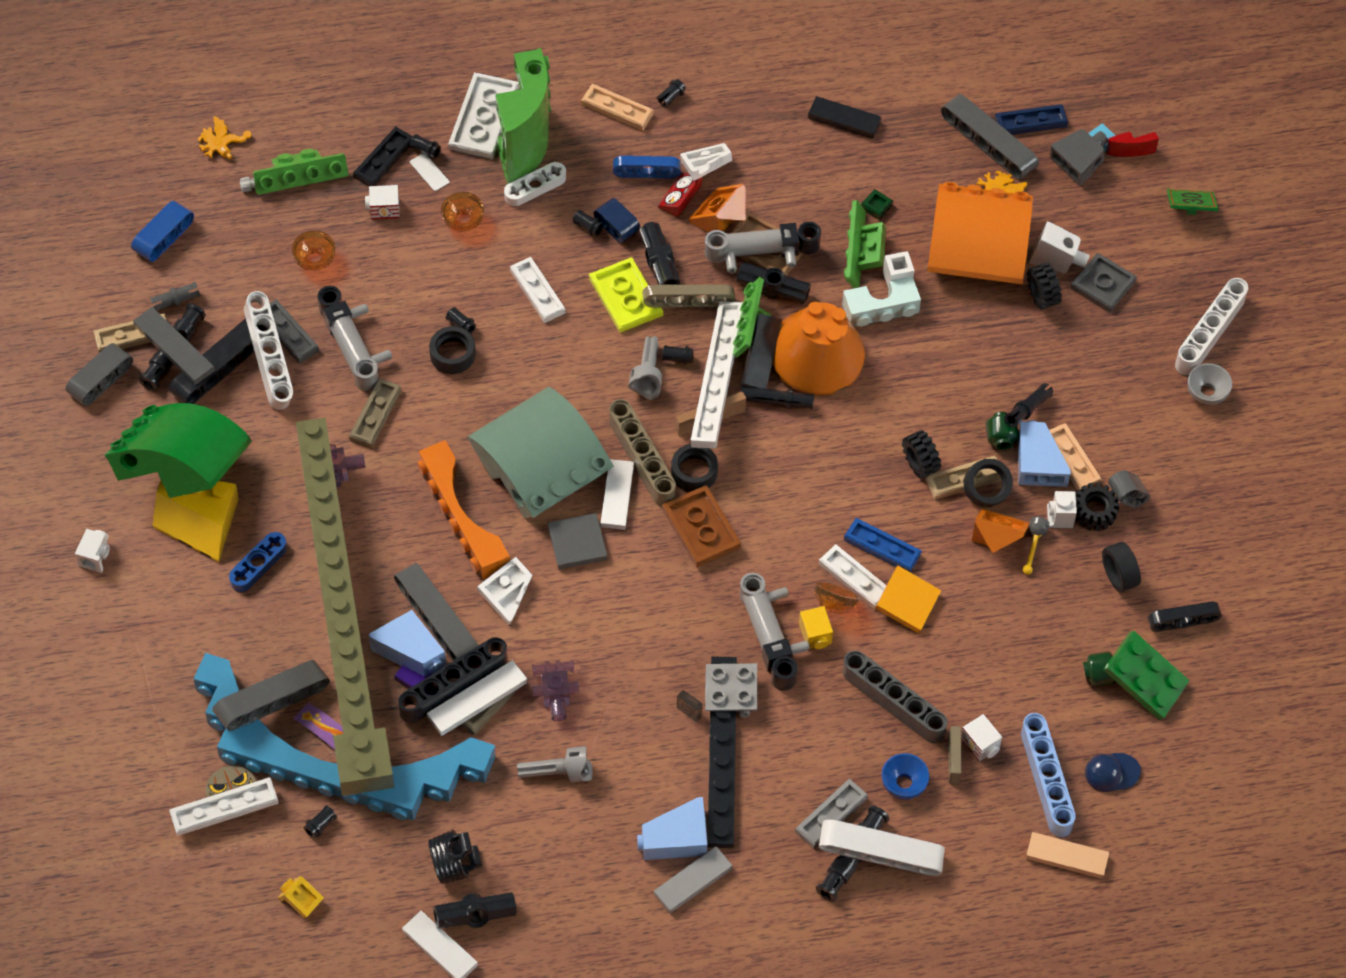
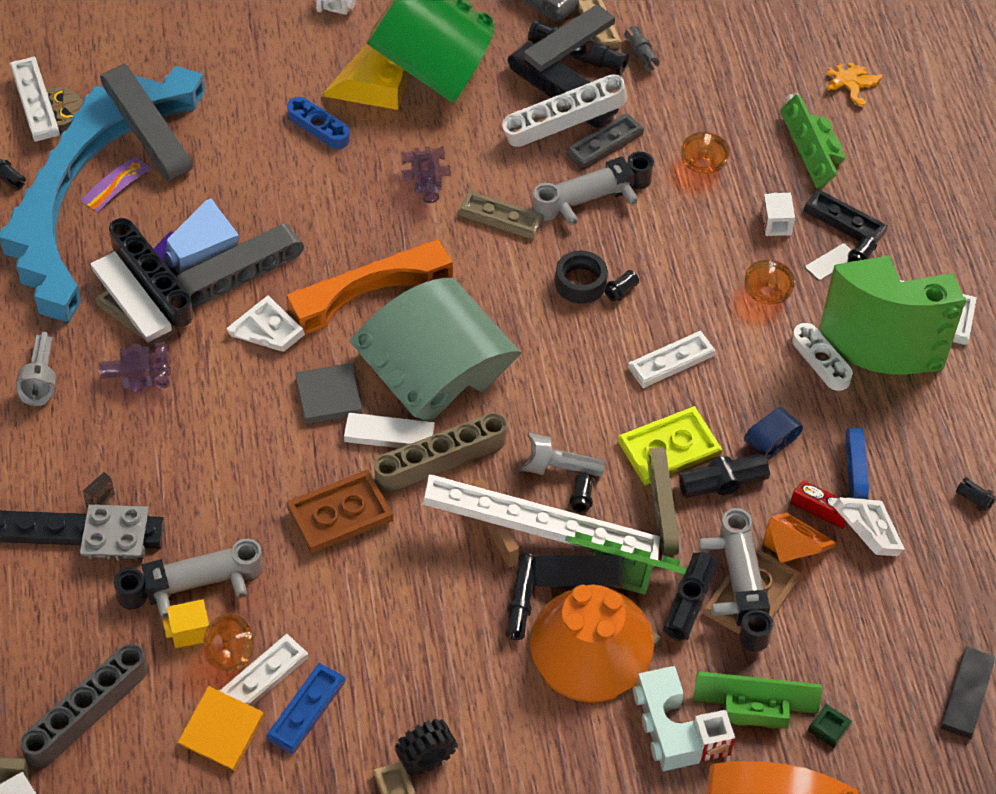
camera: 90 degrees right, 5 degrees down
blue beam [131,200,194,262] -> none
olive piece [296,417,394,796] -> none
black pin [572,210,604,236] -> none
light nougat tile [581,84,654,131] -> none
black tyre [671,444,718,492] -> none

